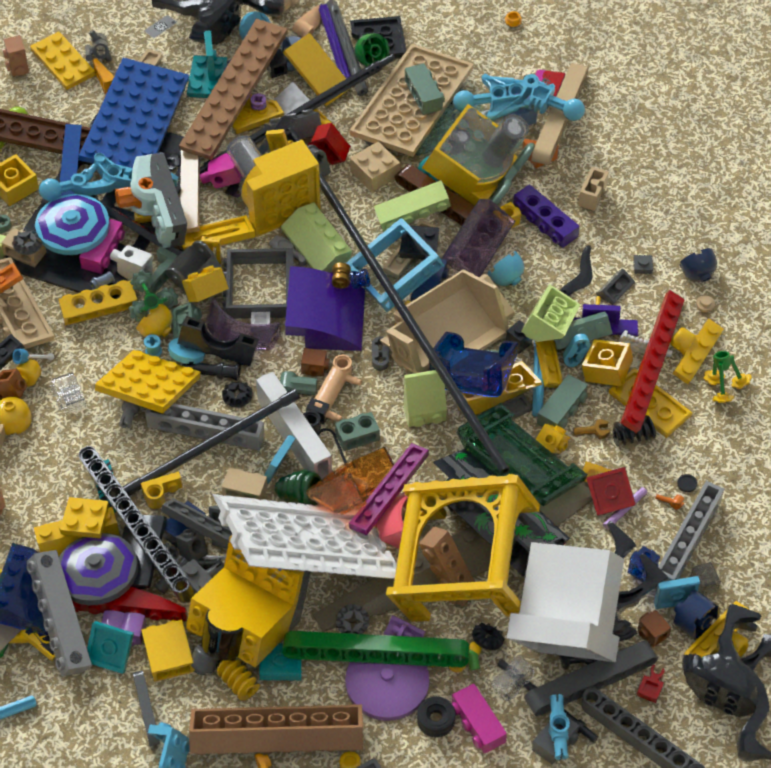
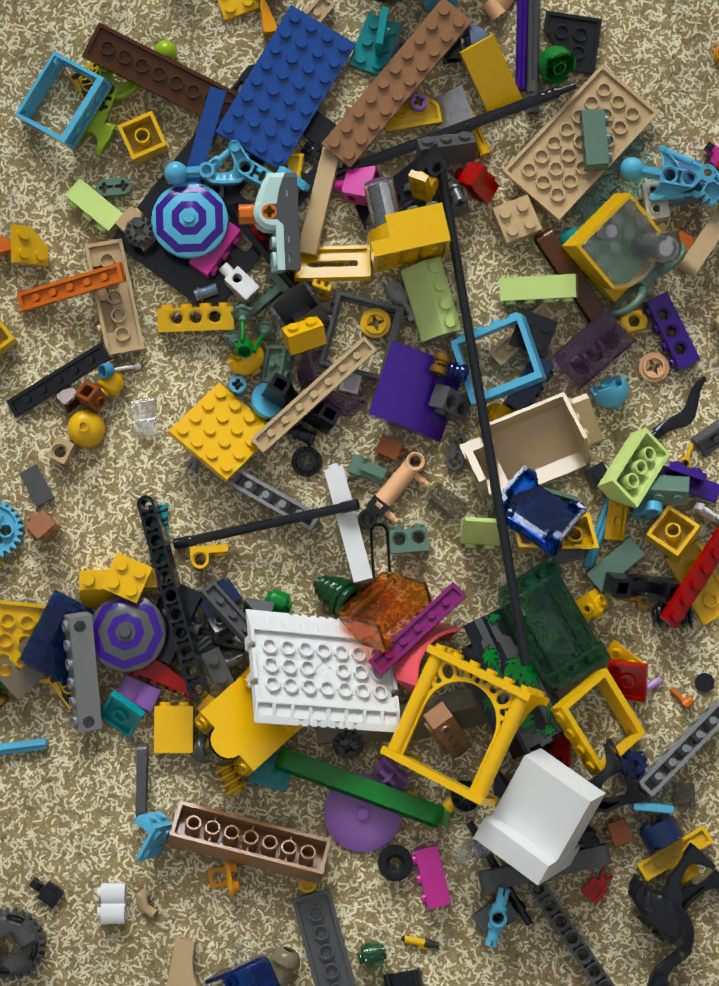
camera: 15 degrees right, 30 degrees up
tan brick [222,468,268,500] -> none
medium azure tile [264,435,295,484] -> none
none -> tan plate [250,336,377,454]
none -> yellow gear [360,308,391,338]
none -> clear smoke panel [425,483,468,524]
none -> dark grey brick [428,384,471,422]
none -> yellow window [550,668,646,775]
none -> black arch [603,572,682,602]
none -> light nougat gear [638,352,669,383]

